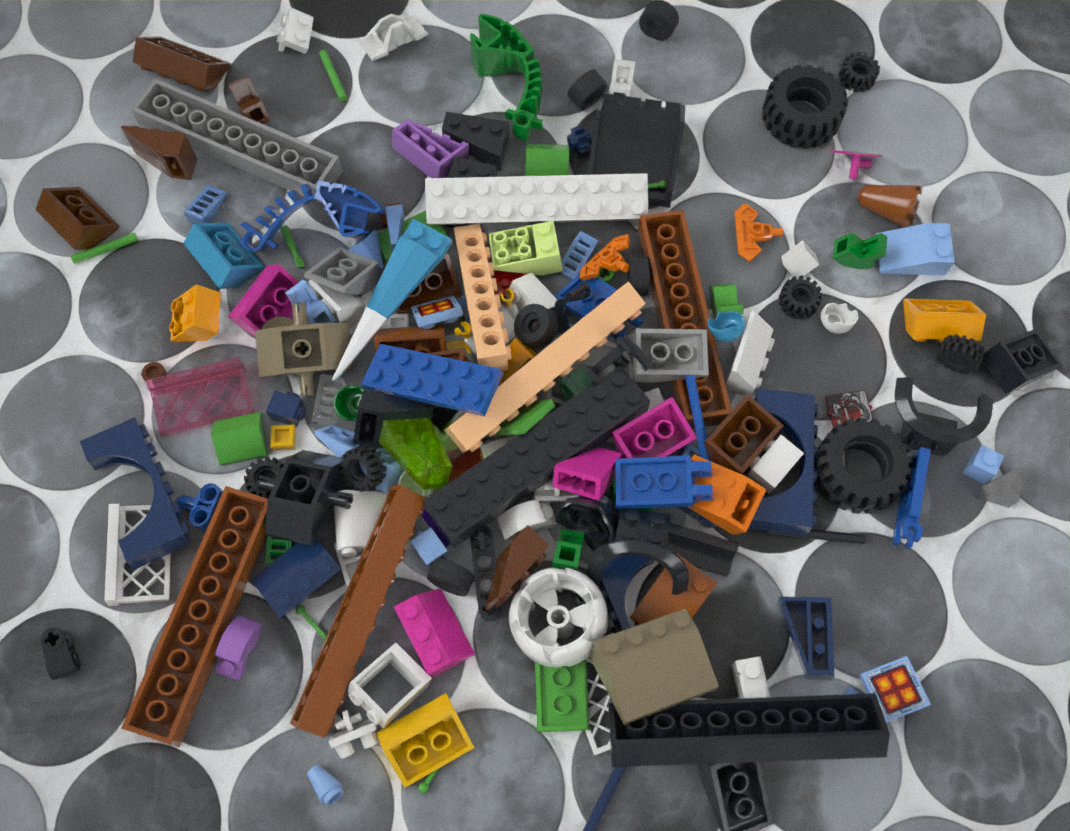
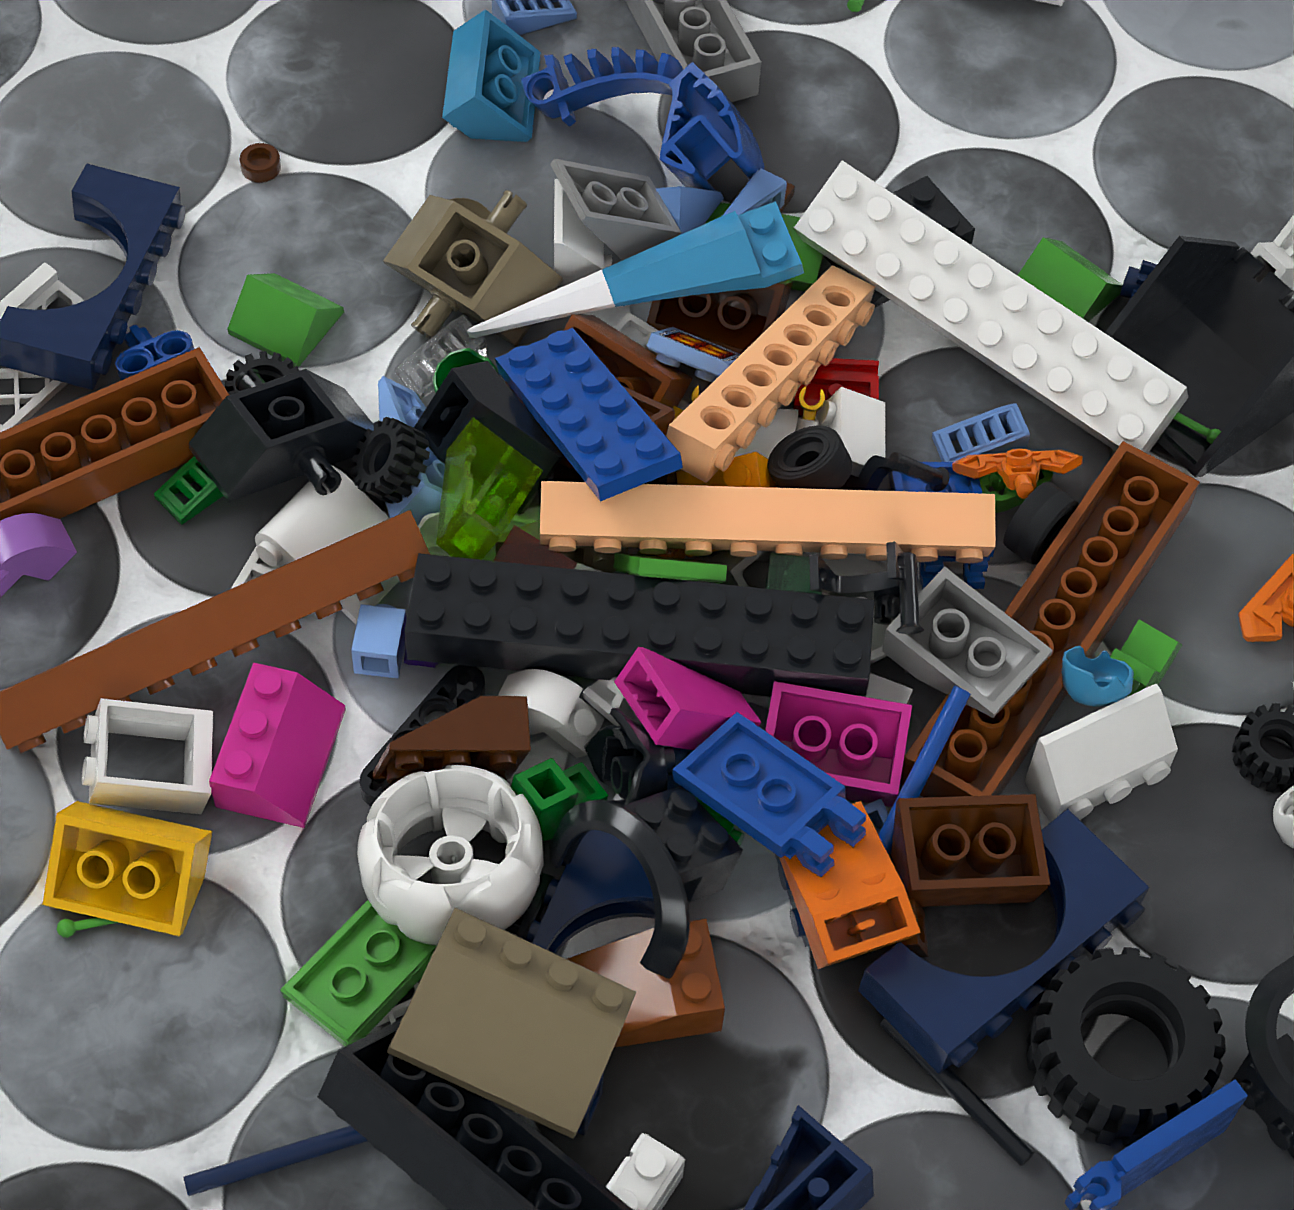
camera: 40 degrees right, 10 degrees down
clear pink fence [146,357,254,437] -> none
light orange slope [169,284,221,342] -> none
dark pink slope [228,264,299,337] -> none
dark blue slope [251,538,342,619] -> none
dark blue brick [266,390,306,427] -> none
yellow tile [270,424,296,450] -> none
bright green piece [280,225,305,269] -> none
light blue brick [285,280,337,324] -> none
bright green hinge [296,605,327,643] -> none
white hips [329,710,377,759] -> none
medium lavender wedge [392,119,469,178] -> none
black tyre [427,558,475,597] -> none
black wedge [442,111,509,172] -> none
green piece [470,14,543,142] -> none
yellowish green slope [488,221,563,276] -> none
black tyre [567,69,608,110] -> none
black panel [667,523,739,577] -> none
white brick [747,435,804,494] -> none
piece [825,390,873,427] -> none

